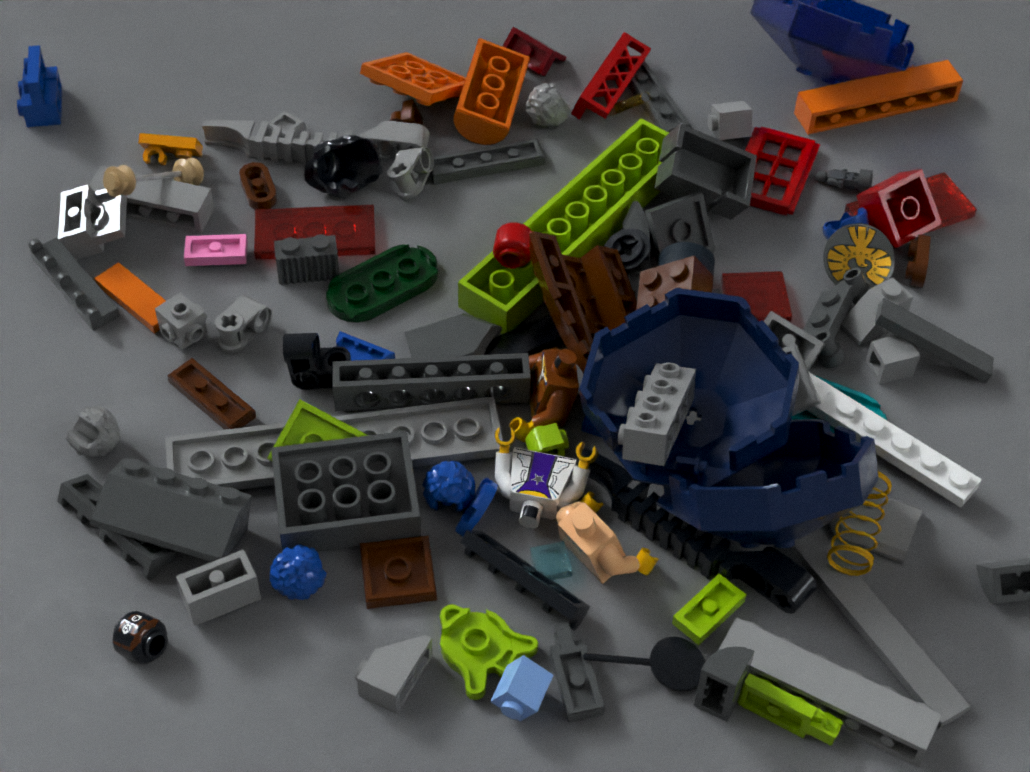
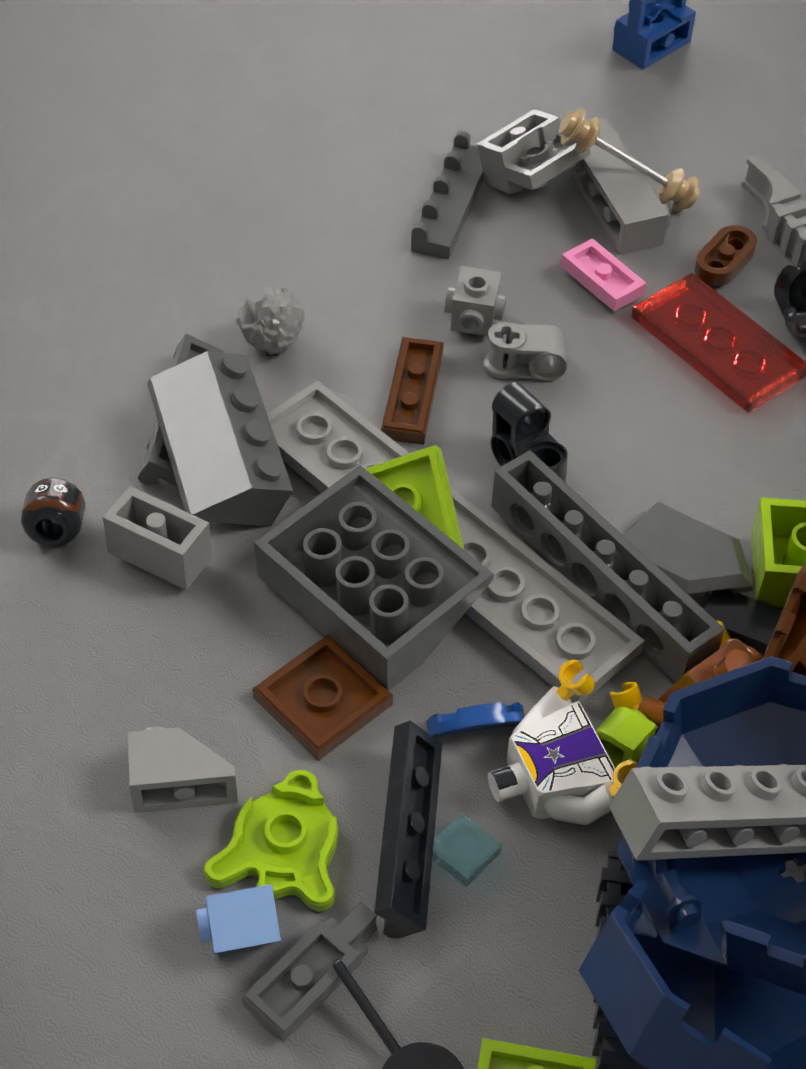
camera: 55 degrees right, 0 degrees up
orange tile [94,262,166,334] -> none
light orange plate [138,133,203,166] -> none
blue piece [269,544,327,600] -> none
dark grey brick [274,234,339,286] -> none
dark green tile [326,244,438,322] -> none
blue tile [336,331,395,361] -> none
blue piece [422,461,476,512] -> none
light nougat torso [556,491,659,584] -> none

